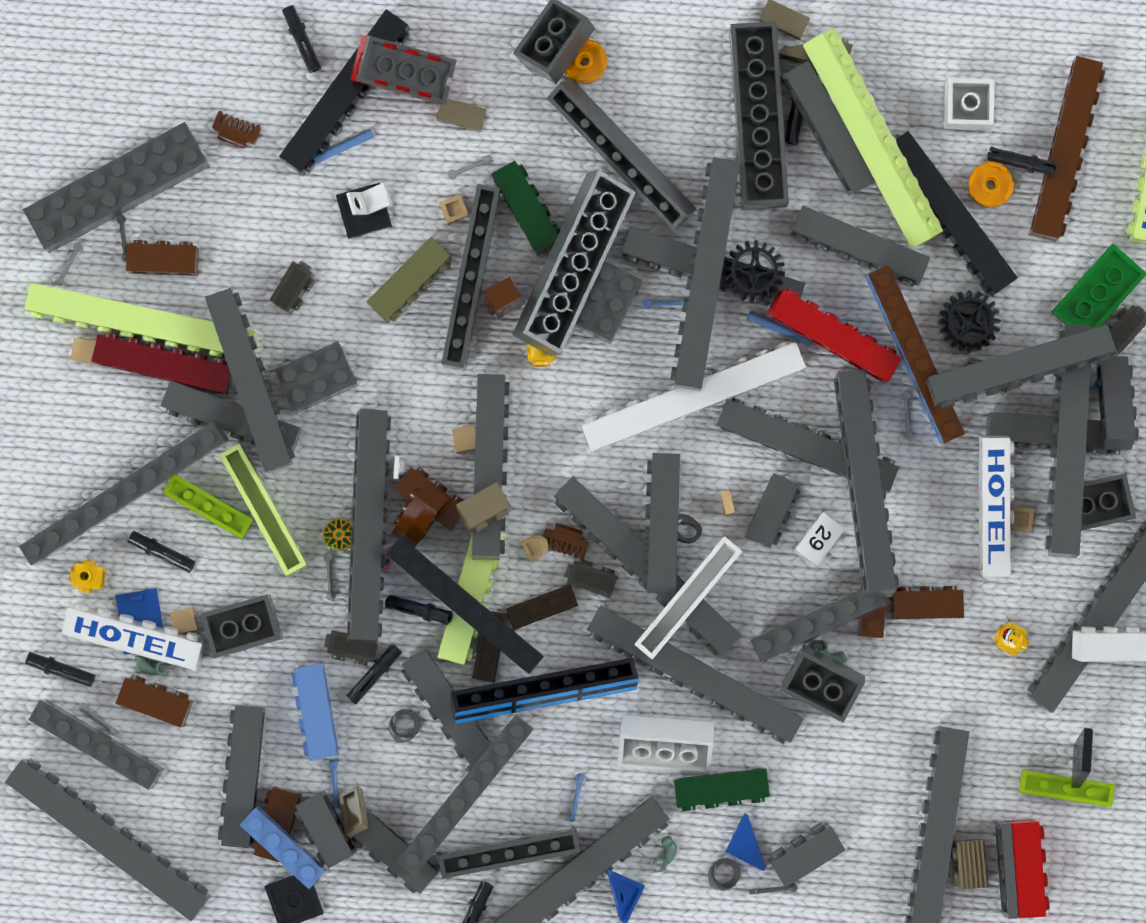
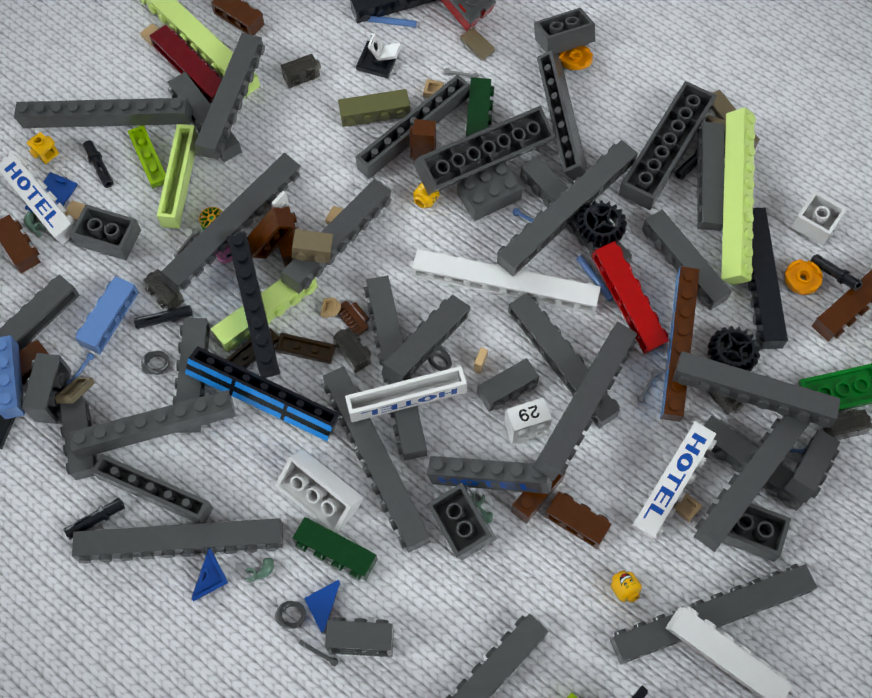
camera: 30 degrees right, 20 degrees down
dark grey brick [275,341,359,414] -> none
black pin [385,594,453,625] -> none
medium blue hinge [570,773,585,822] -> none

